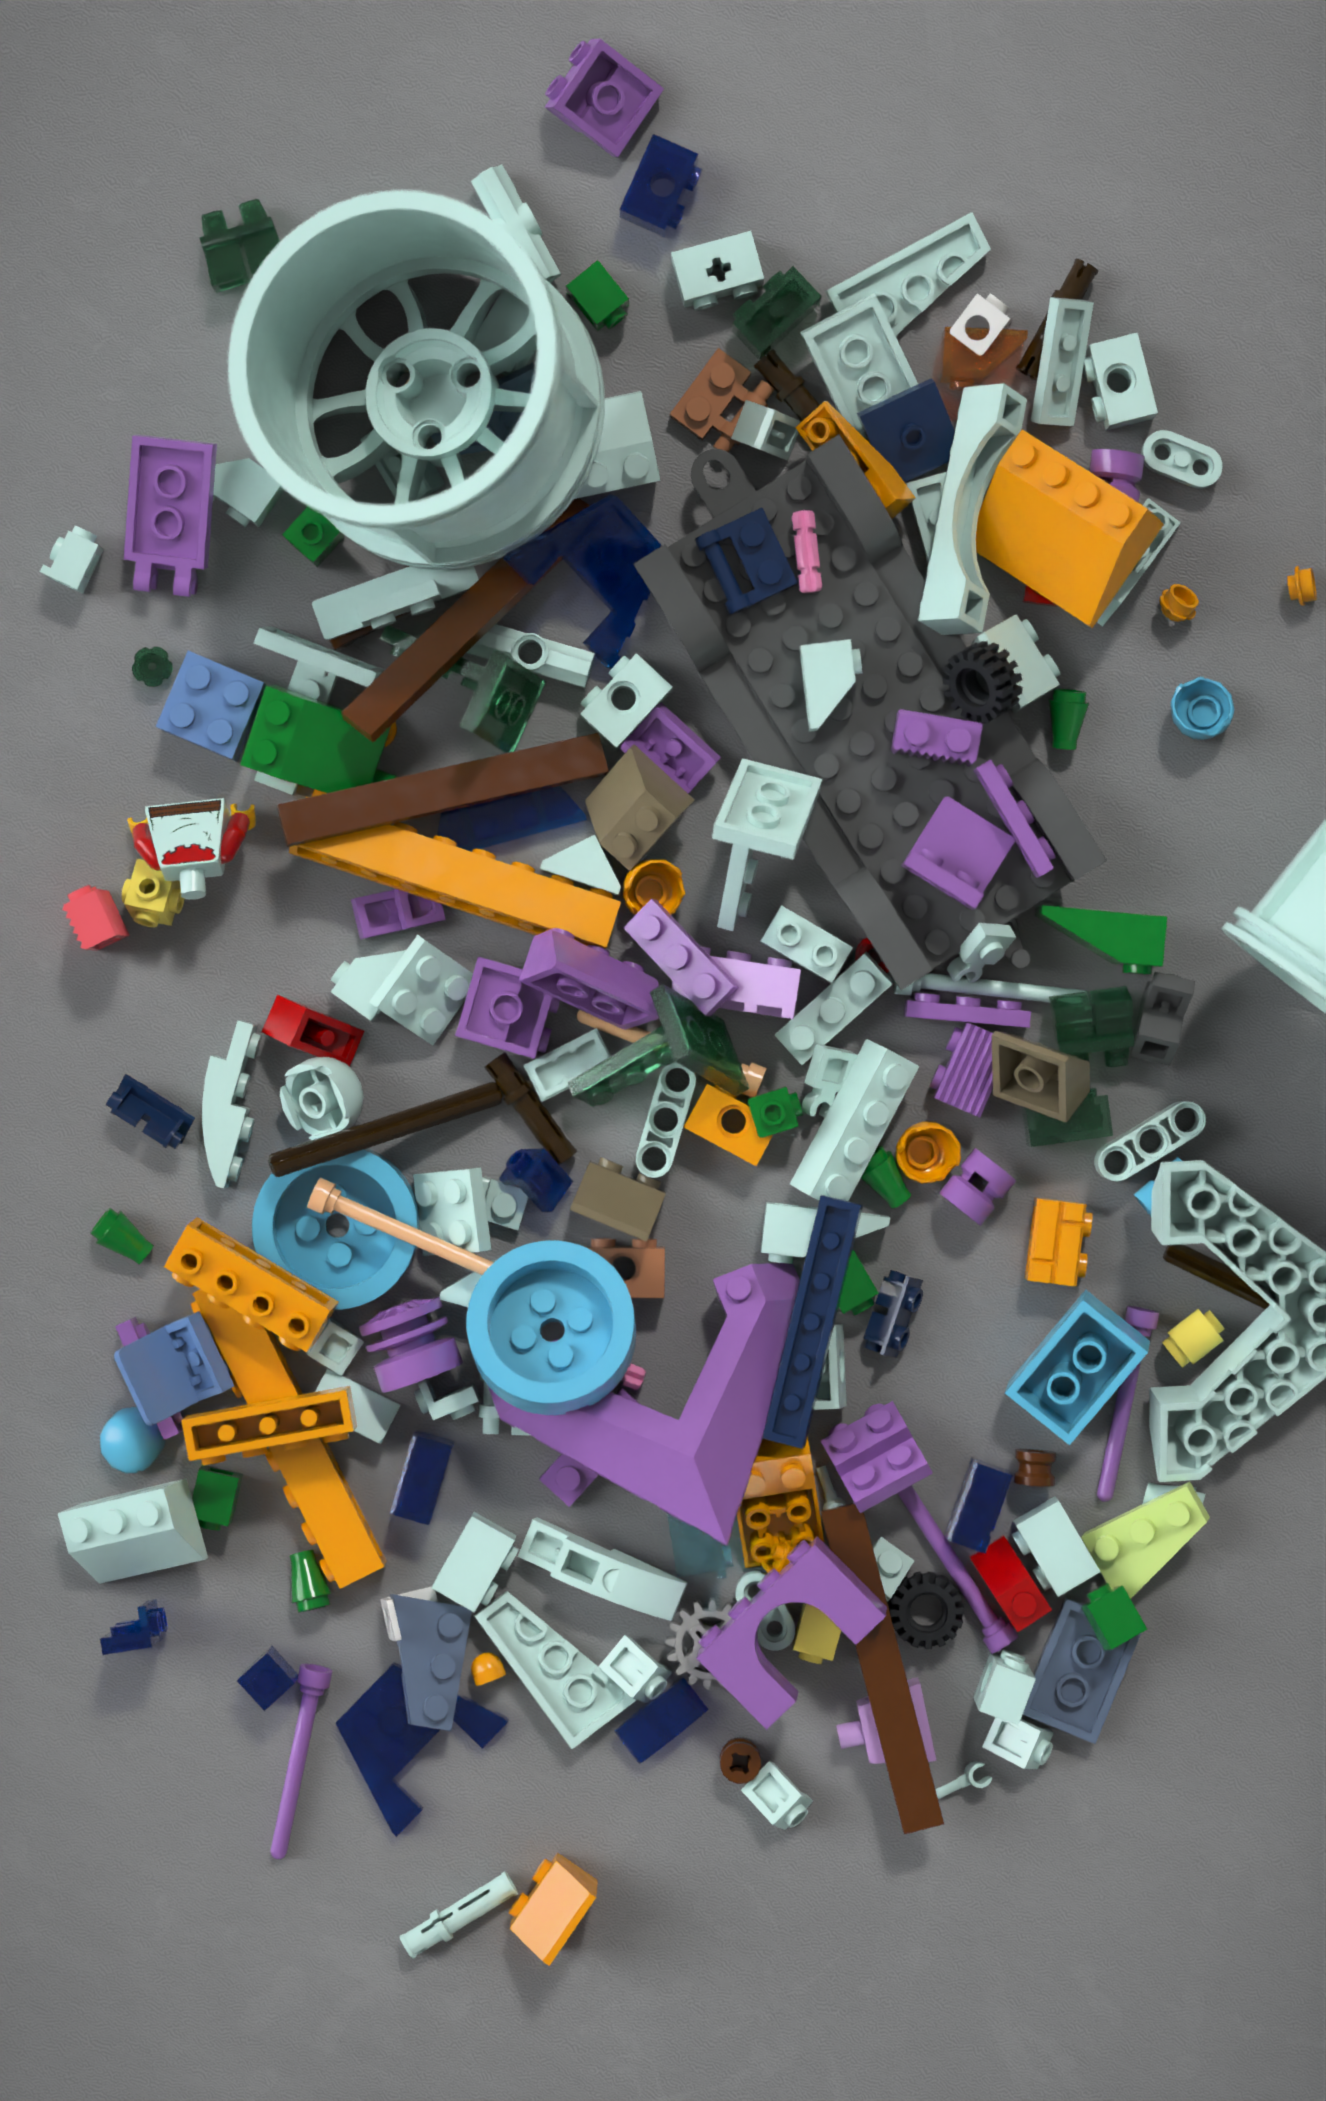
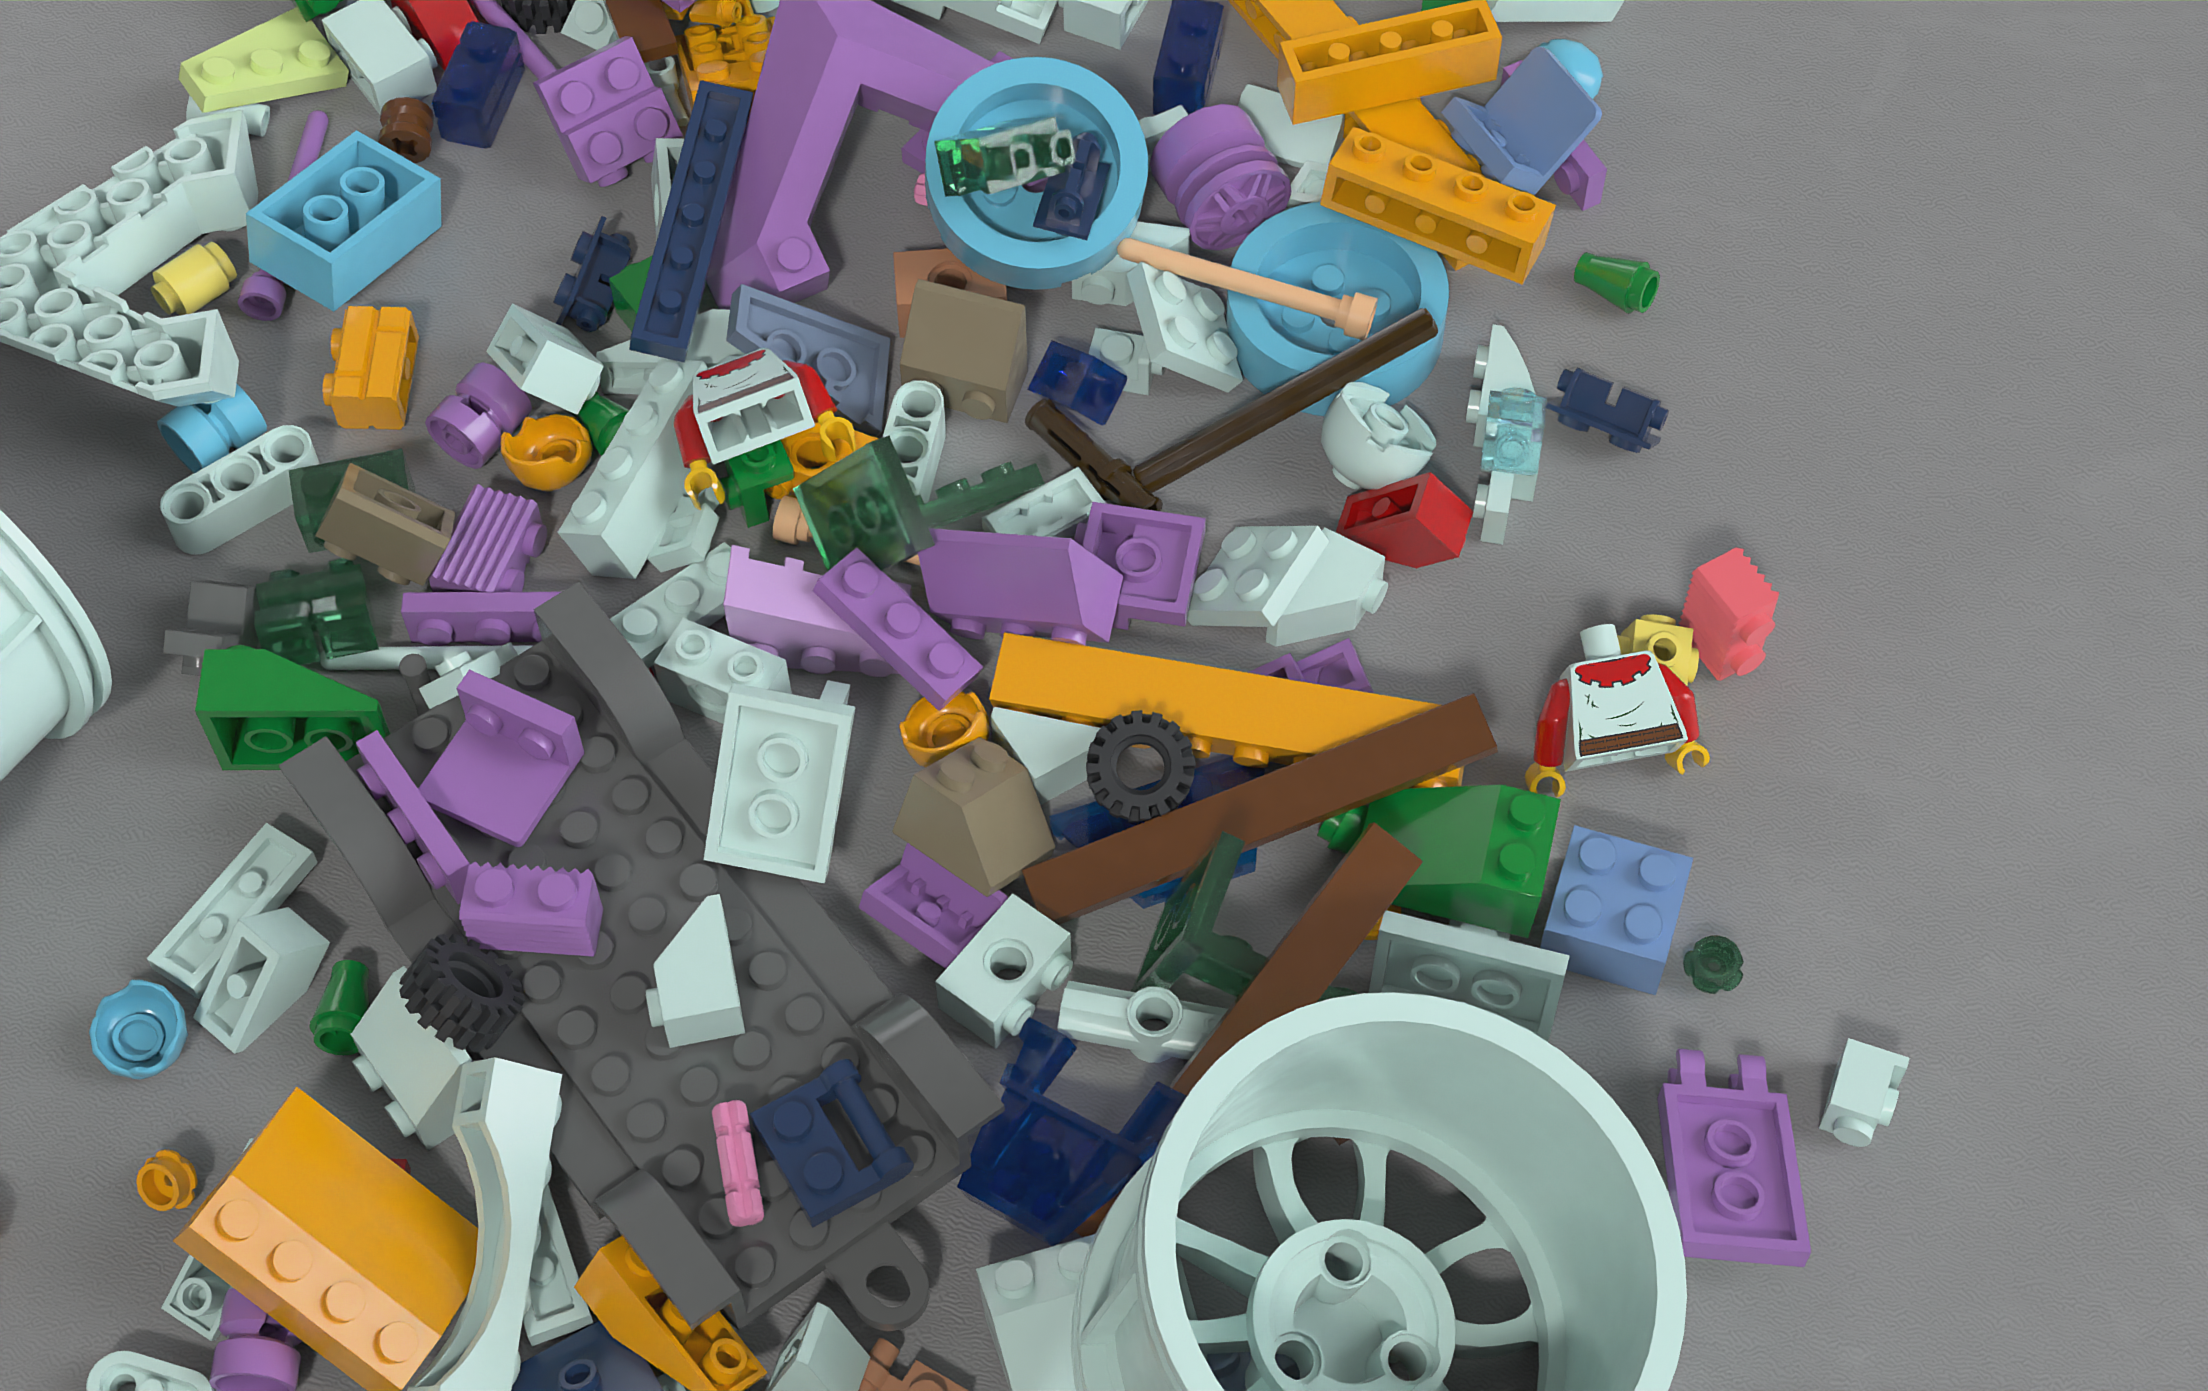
camera: 175 degrees right, 30 degrees down
none -> light aqua plate [147,823,318,999]
none -> light aqua slope [193,907,330,1054]
none -> light aqua brick [486,303,604,415]
none -> torso [673,348,856,510]
none -> sand blue wing [726,284,891,437]
none -> clear green hips [934,117,1075,197]
none -> dark blue hinge [1033,132,1110,241]
none -> black tyre [1086,710,1196,824]
none -> clear light blue bracket [1480,387,1547,476]

